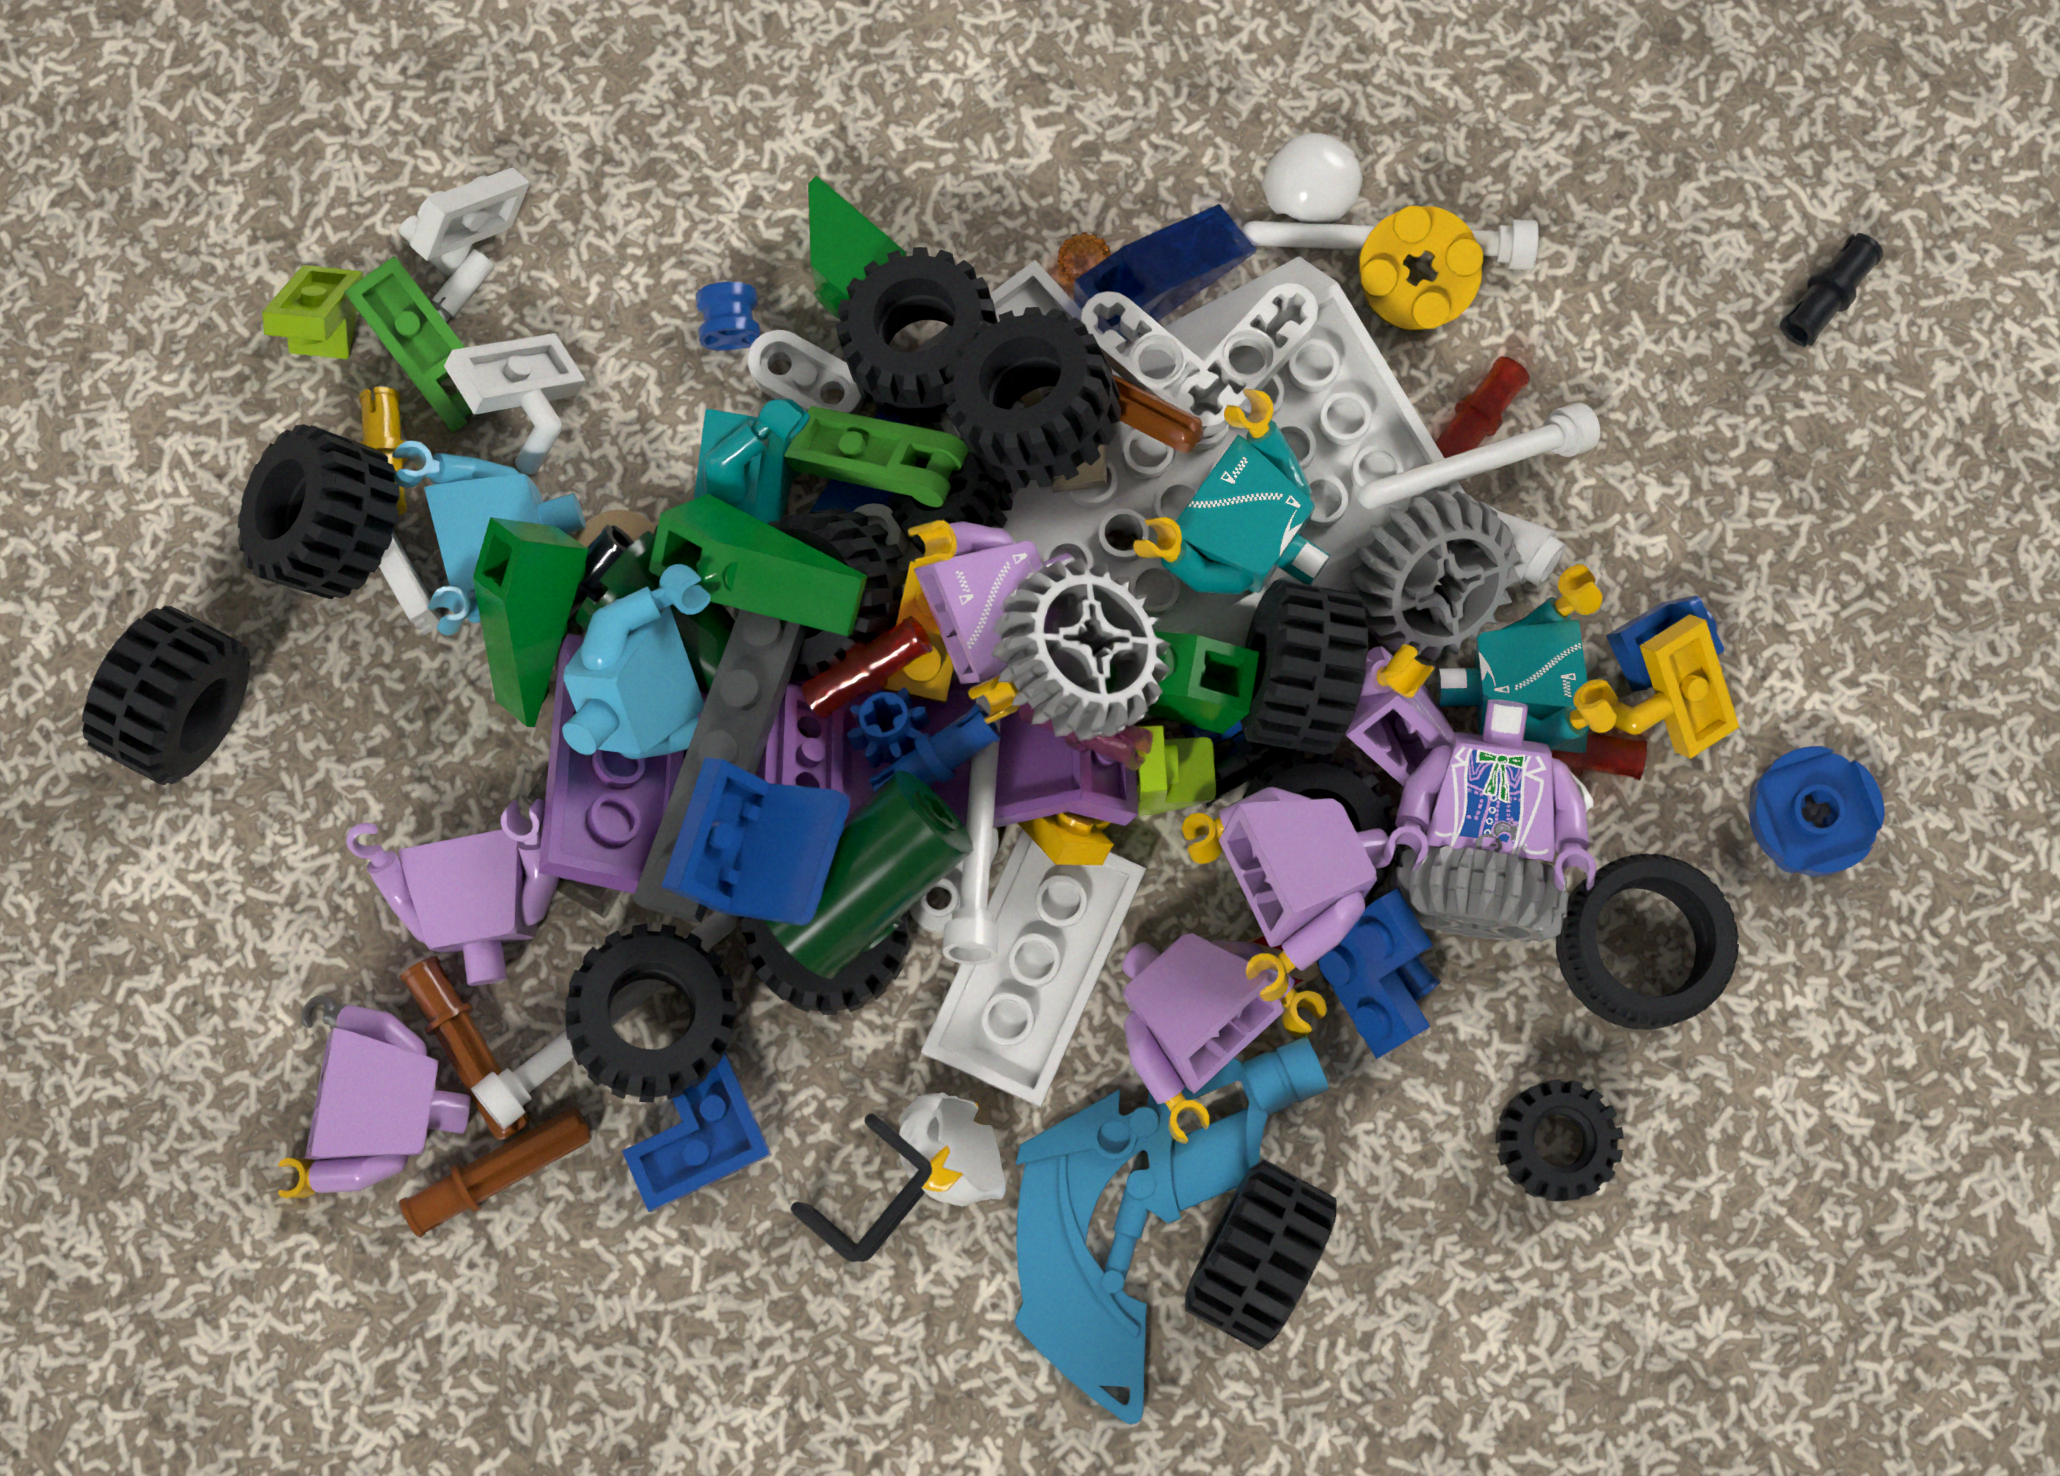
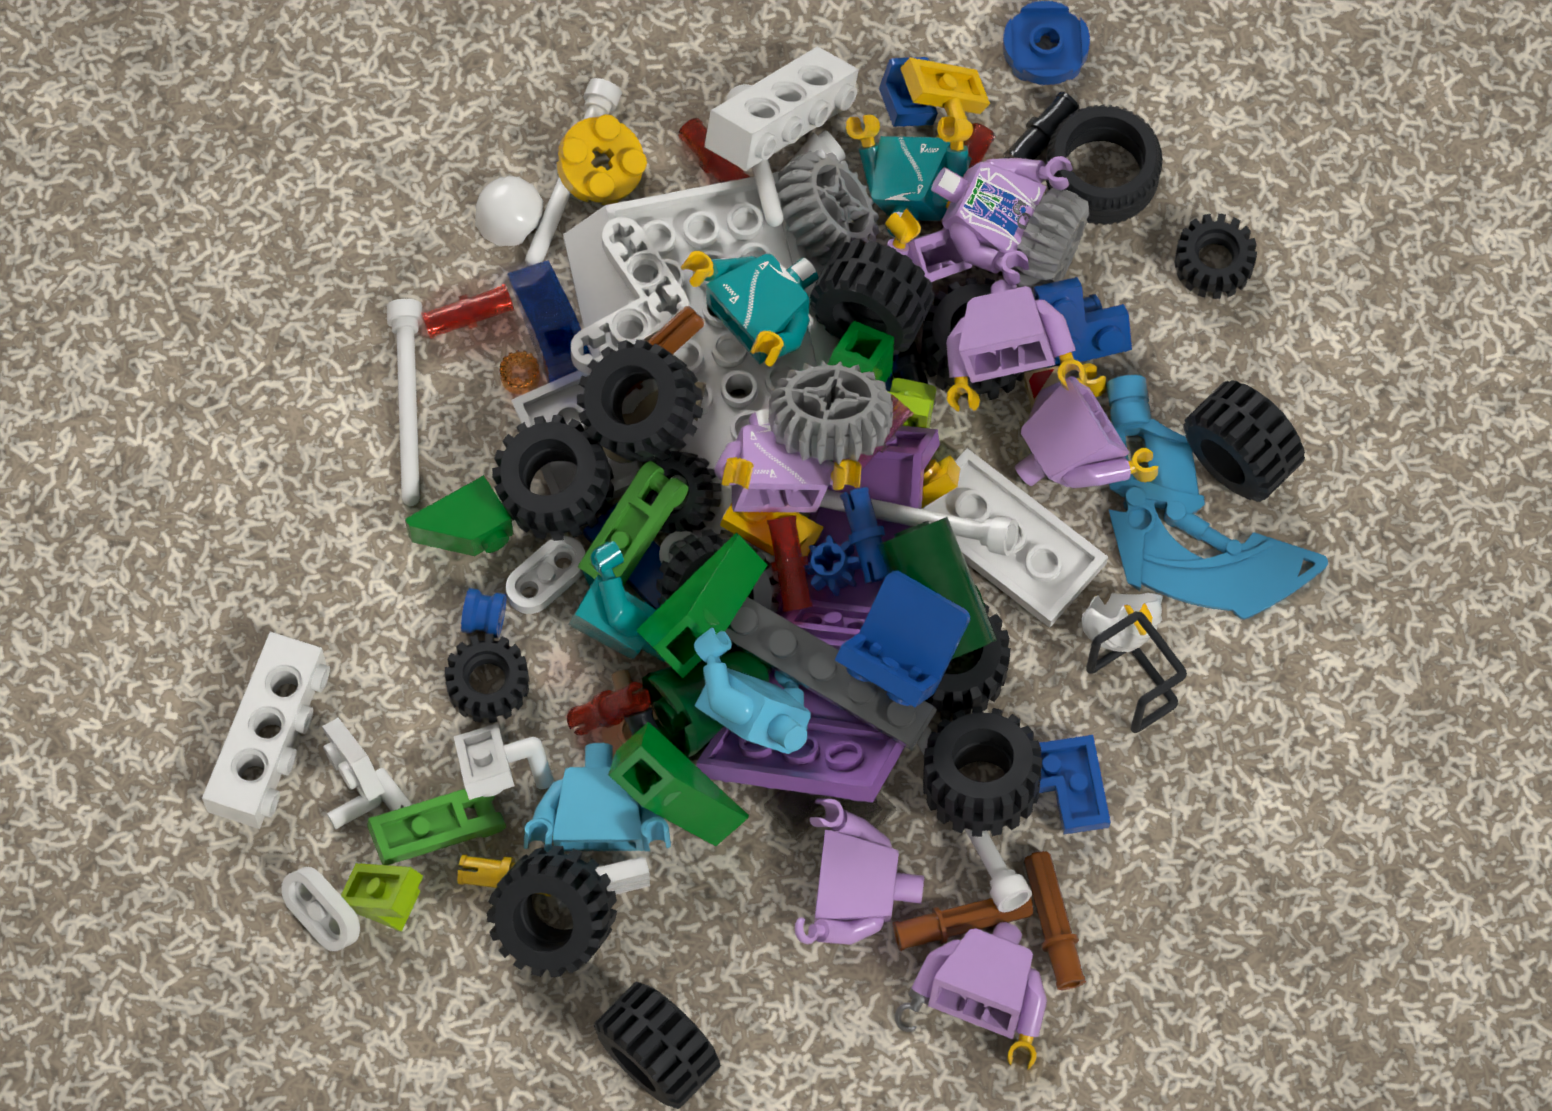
camera: 75 degrees left, 10 degrees down
none -> white brick [202,631,330,829]
none -> white plate [282,867,360,951]
none -> white piece [387,299,423,506]
none -> clear red pin [421,283,515,339]
none -> black tyre [444,634,530,723]
none -> clear red pin [567,682,650,736]
none -> white brick [704,46,859,171]
none -> black pin [1004,92,1080,160]

